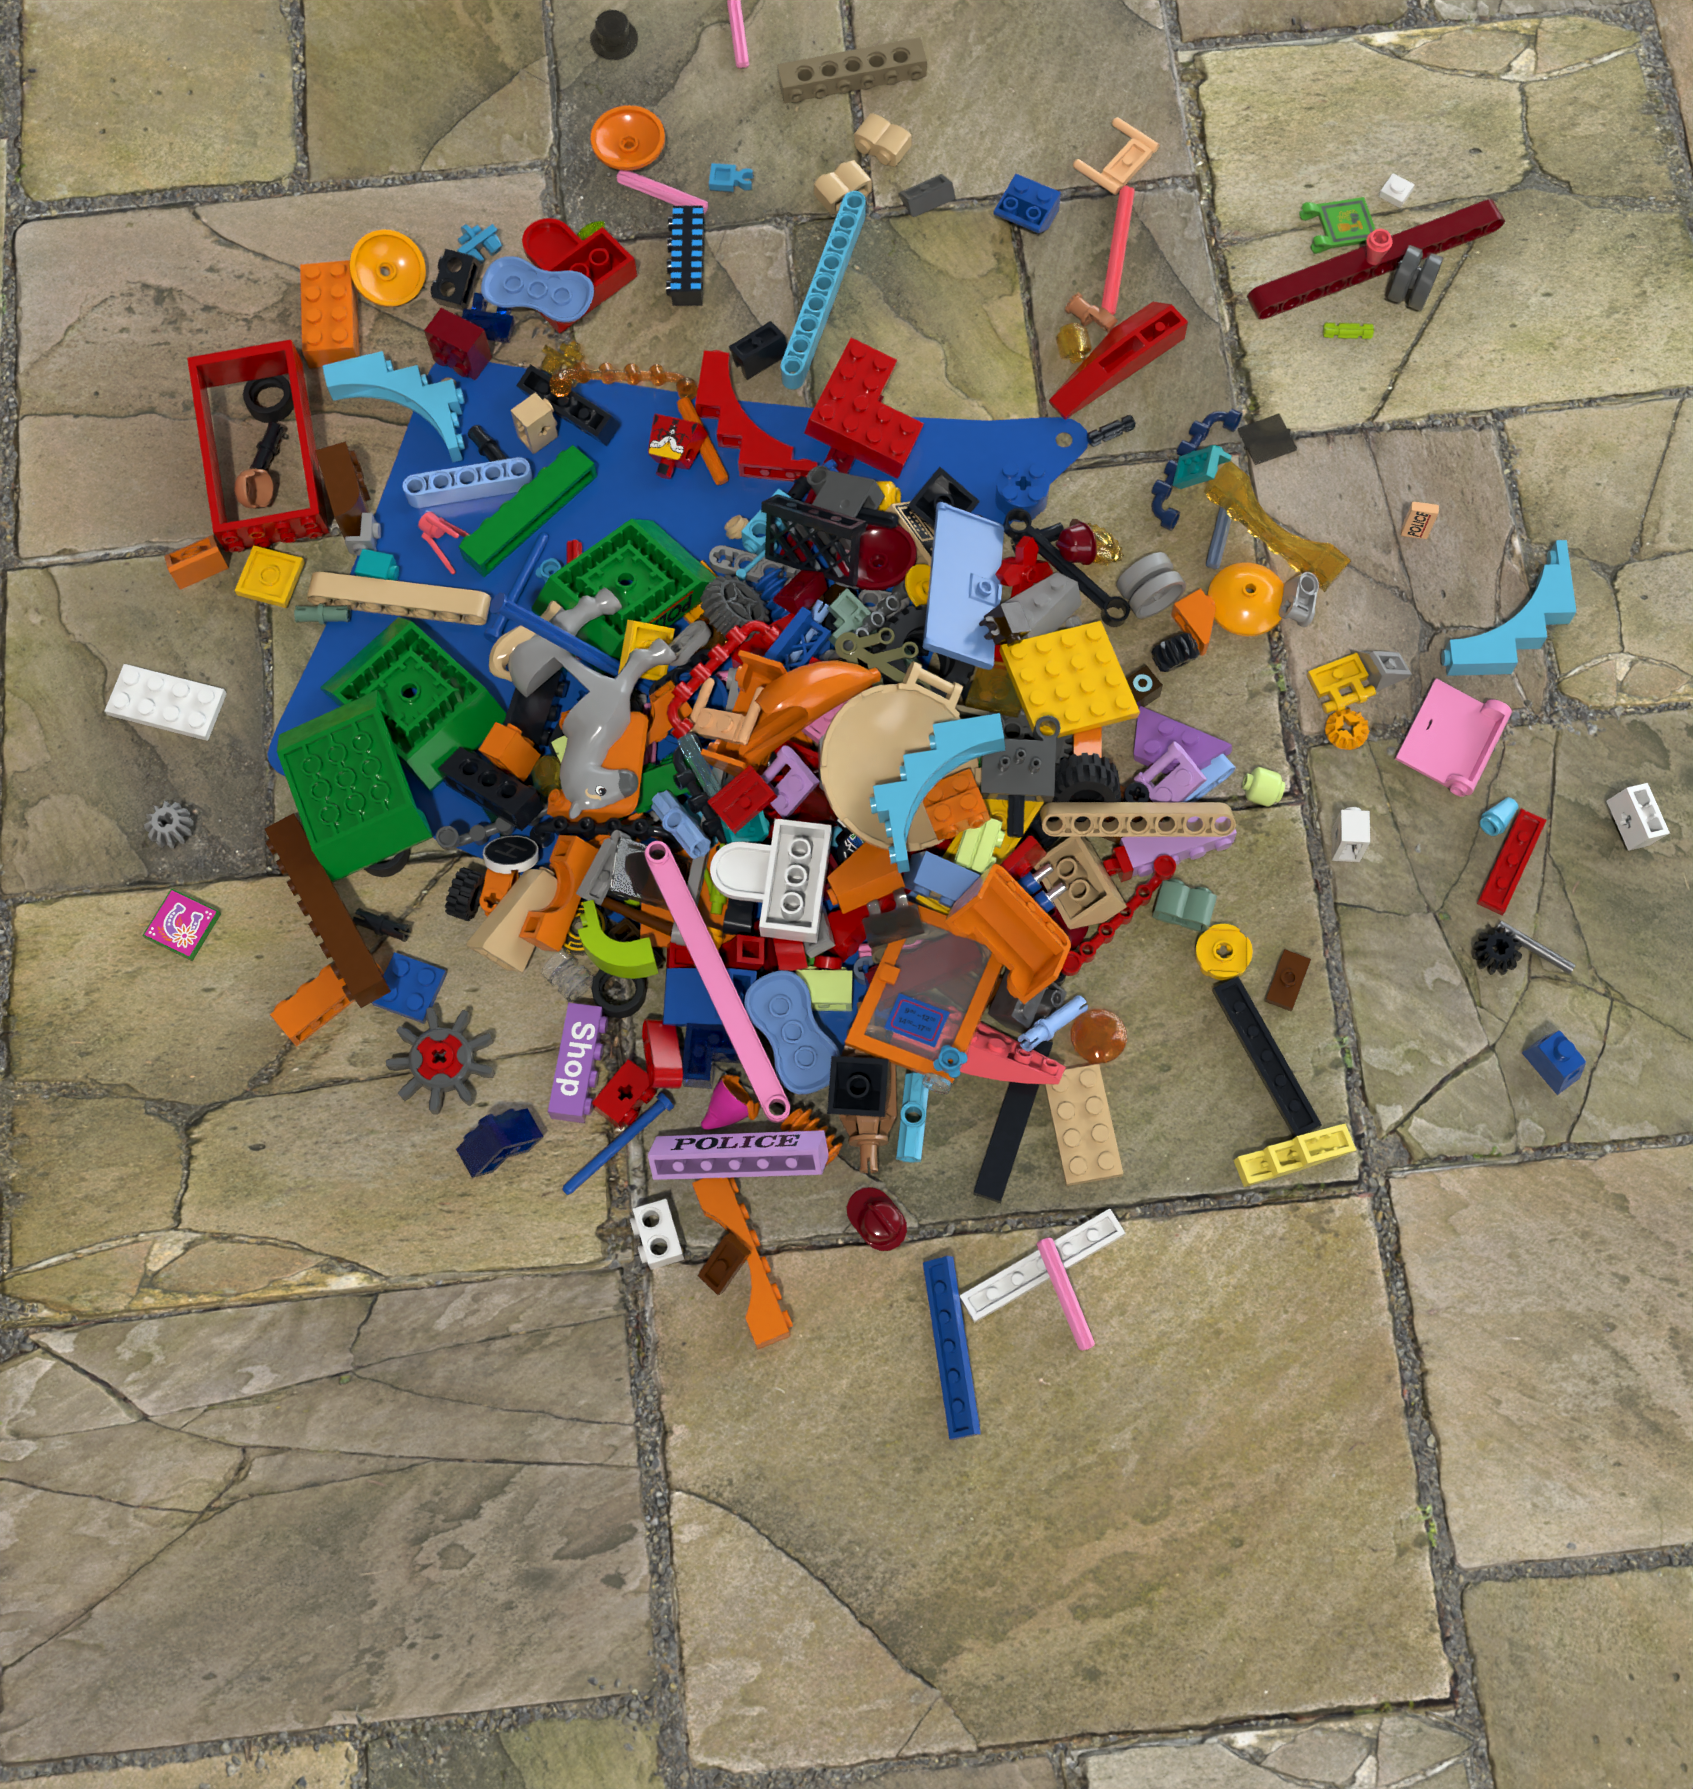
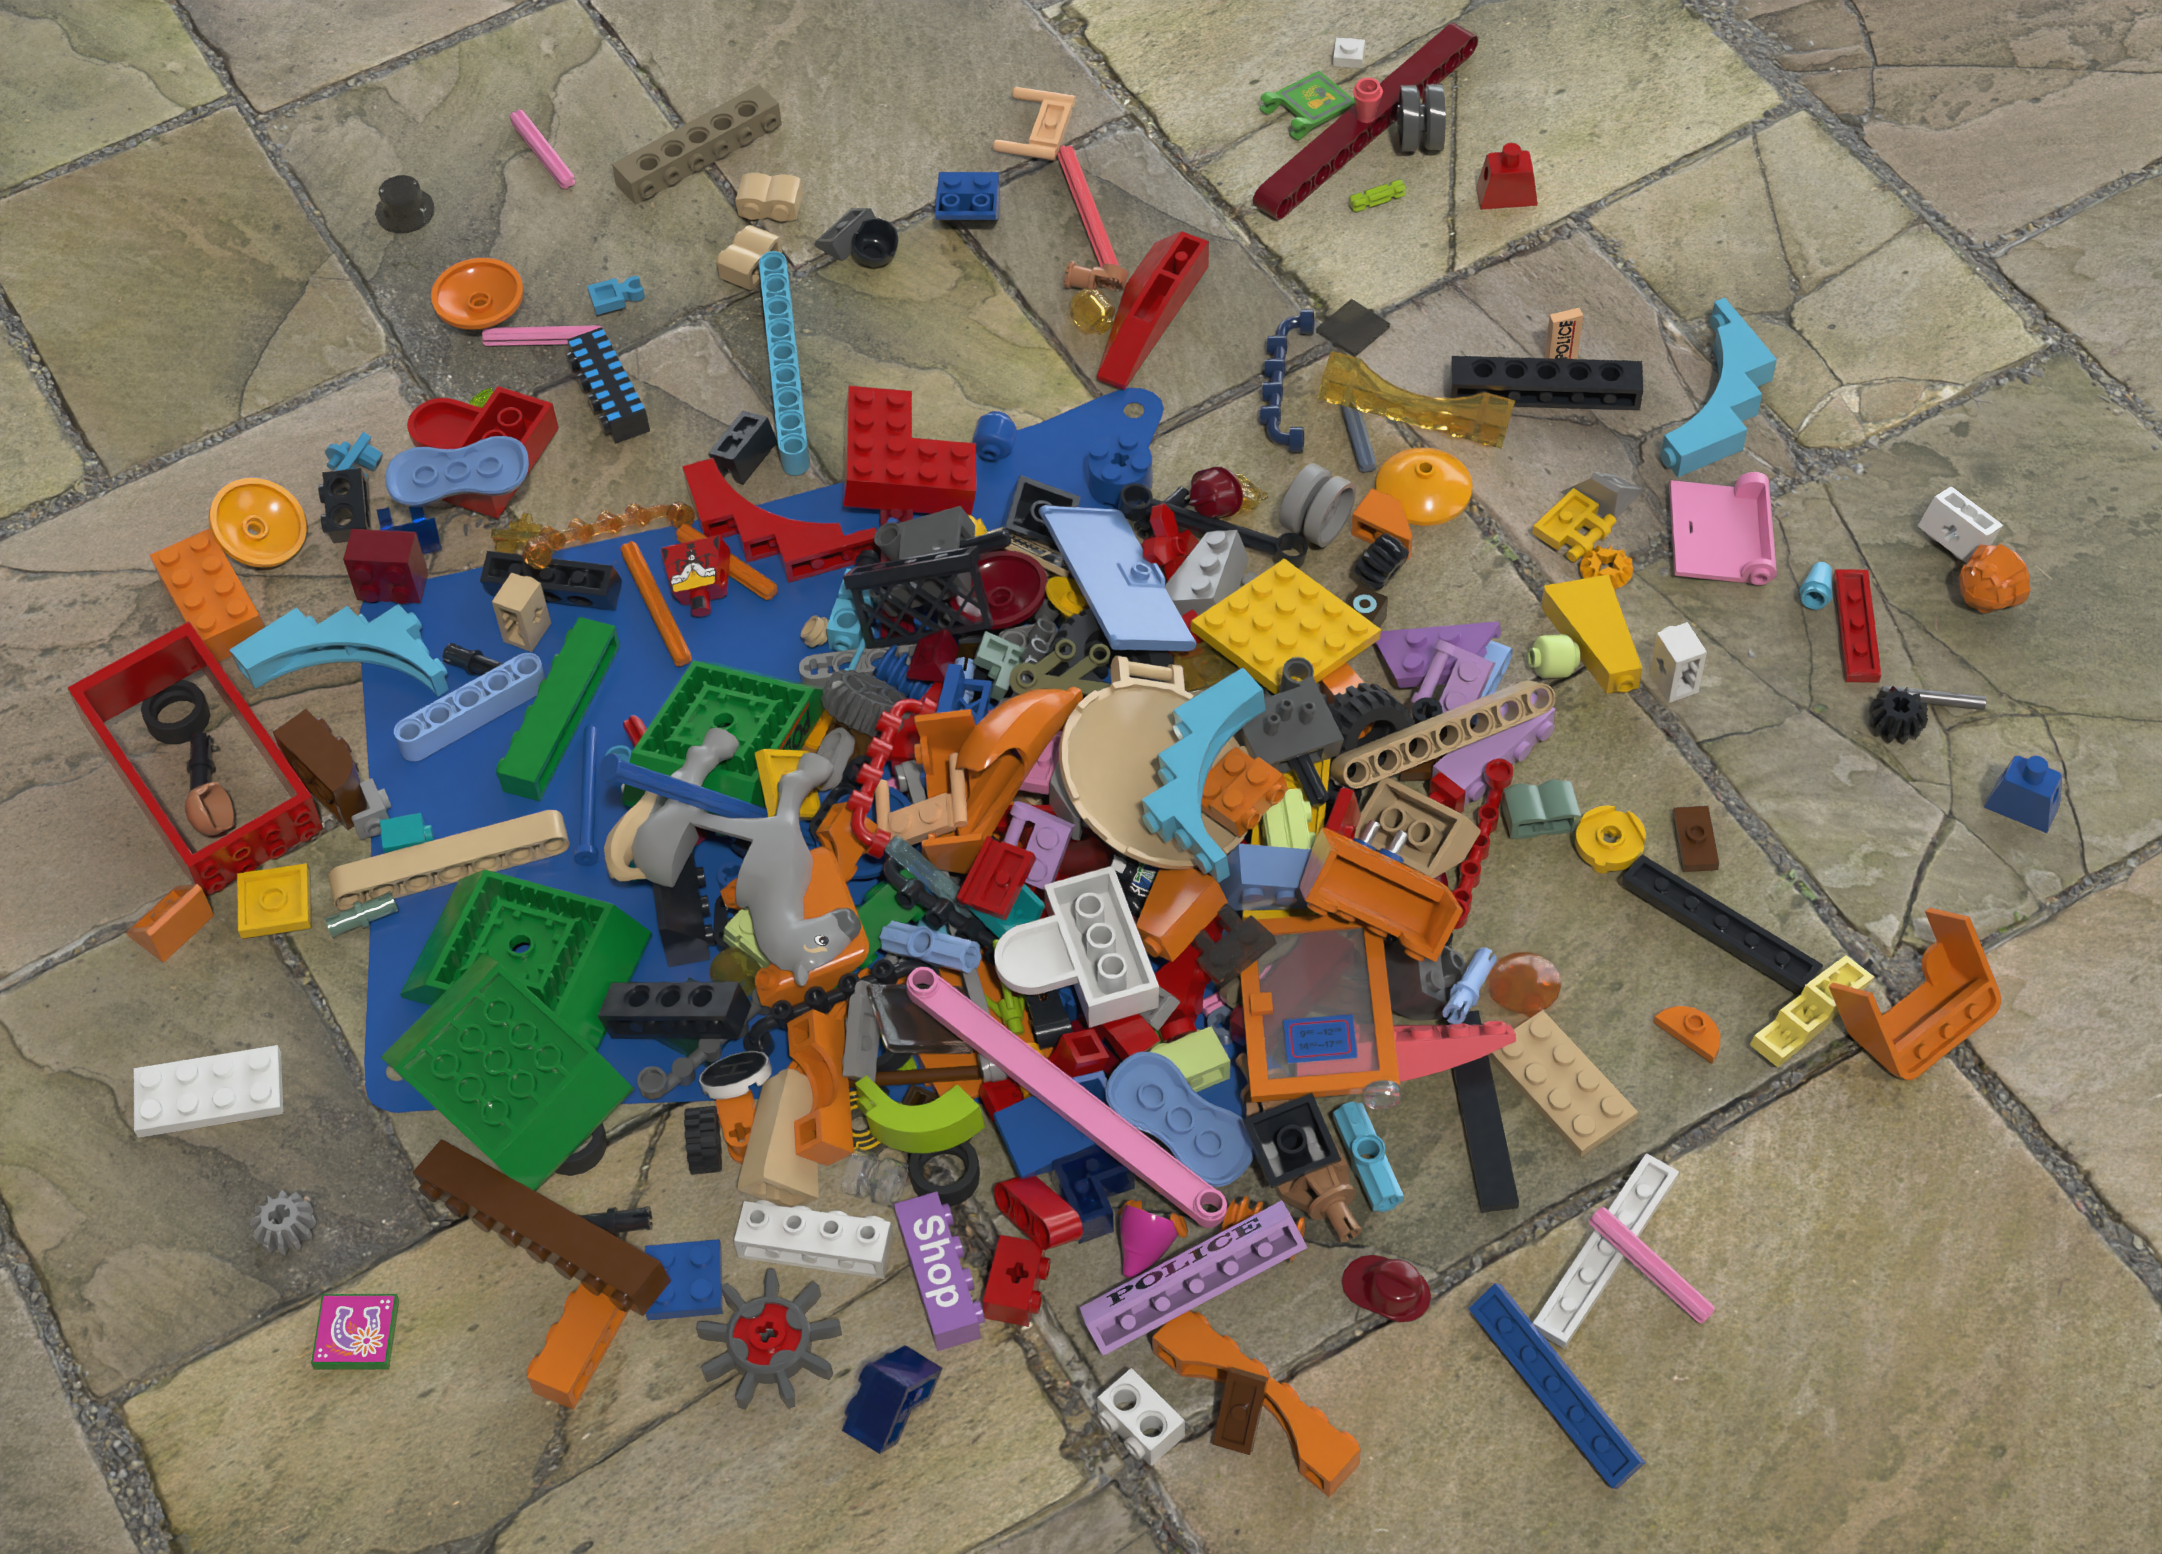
camera: 25 degrees left, 15 degrees down
coral plant [418,512,469,574] -> none
orange brick [479,722,541,782] -> none
blue bar [562,1092,674,1195] -> none
dark azure plate [933,1045,968,1078] -> none
dark brown brick [979,602,1031,647] -> none
black axle [1087,415,1136,447] -> none
teal bracket [1173,445,1232,489] -> none
light grey piece [1279,572,1319,627] -> none
none -> orange axle [620,541,692,667]
none -> white brick [734,1200,893,1279]
none -> black hair [851,218,899,268]
none -> blue head [972,411,1017,460]
none -> black brick [1450,356,1643,411]
none -> red torso [1476,142,1538,210]
none -> yellow slope [1541,575,1642,694]
none -> orange plate [1653,1006,1720,1064]
none -> orange windscreen [1828,908,2001,1080]
none -> orange helmet [1959,543,2031,614]

